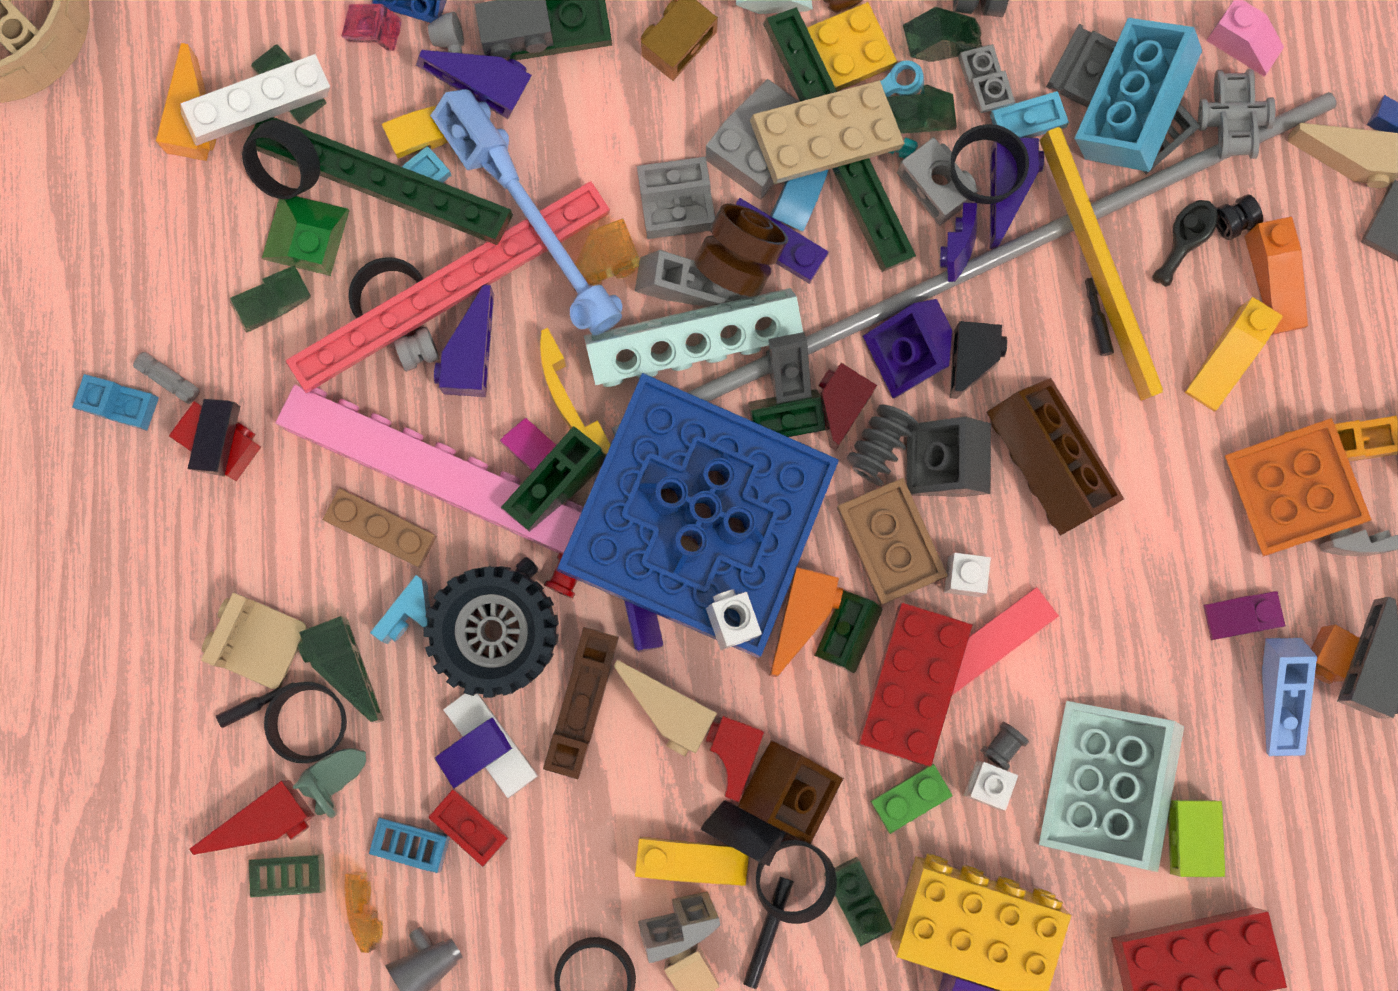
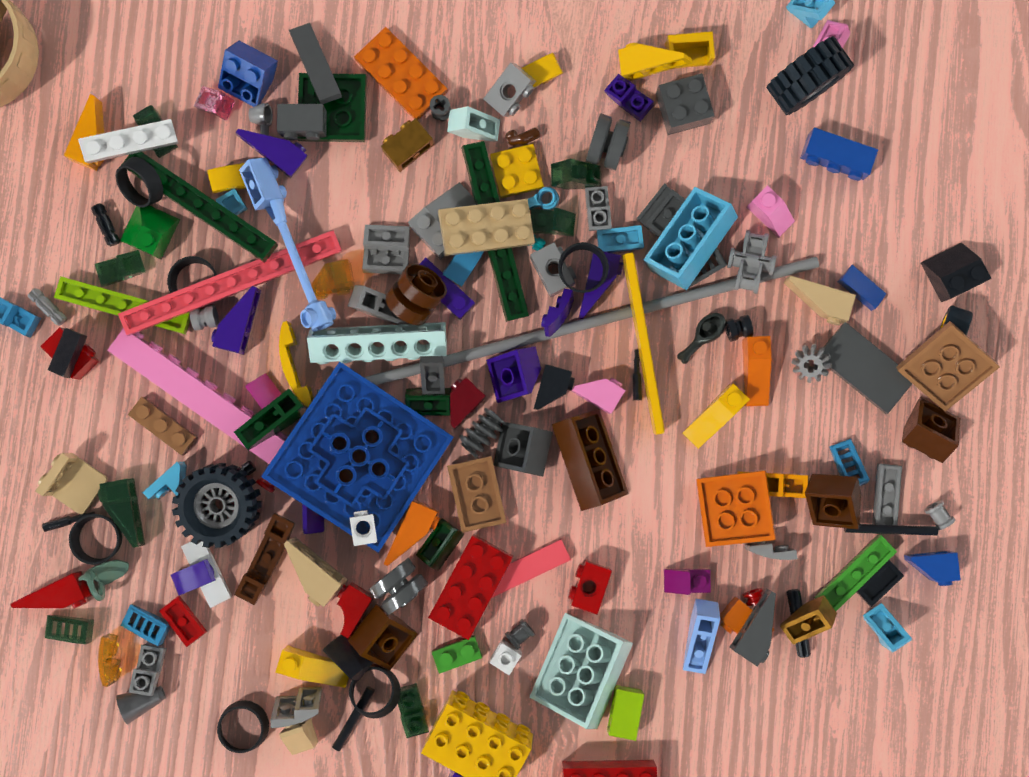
camera: 15 degrees right, 5 degrees up
white brick [944,553,991,597] -> none
none -> lime plate [54,276,190,335]
none -> black axle [91,203,120,247]
none -> light grey slope [128,645,166,696]
none -> dark grey wheel [368,558,428,615]
none -> red brick [568,560,612,615]
none -> bright pink slope [571,378,625,415]
none -> red bush [743,588,763,606]
none -> light grey gear [792,344,832,383]

